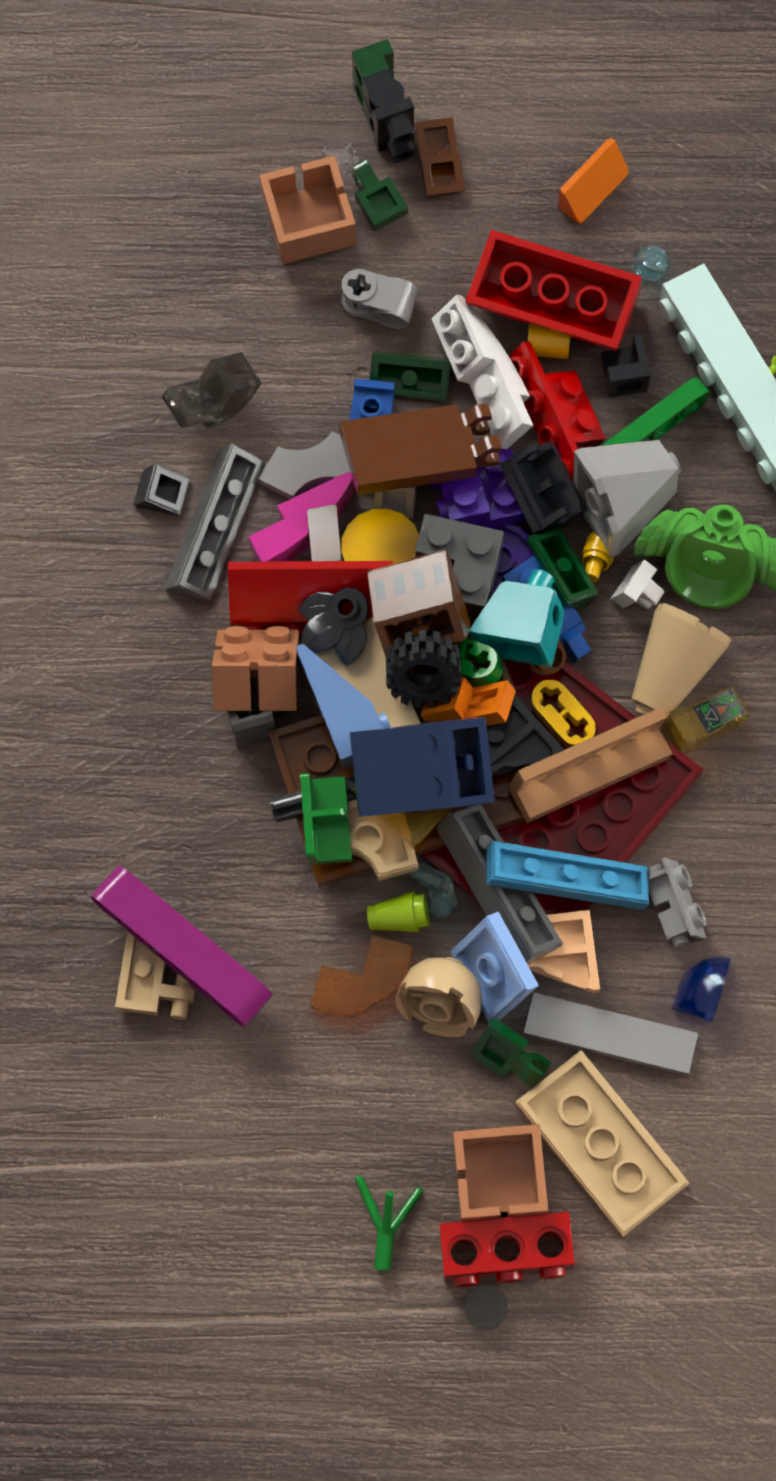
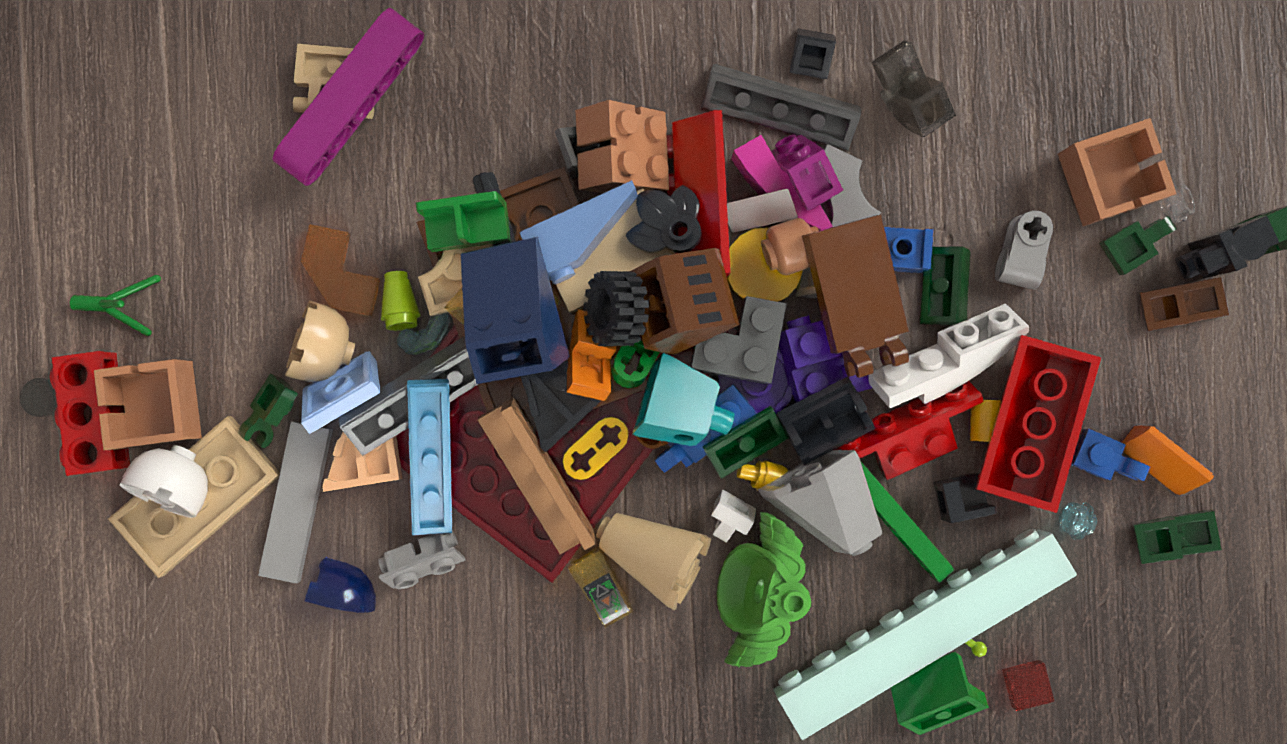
camera: 85 degrees right, 15 degrees up
none -> white cylinder [120,445,208,518]
none -> nougat head [761,218,819,275]
none -> magenta bracket [771,135,844,211]
none -> blue plate [1071,429,1150,481]
none -> dark green slope [1133,509,1222,564]

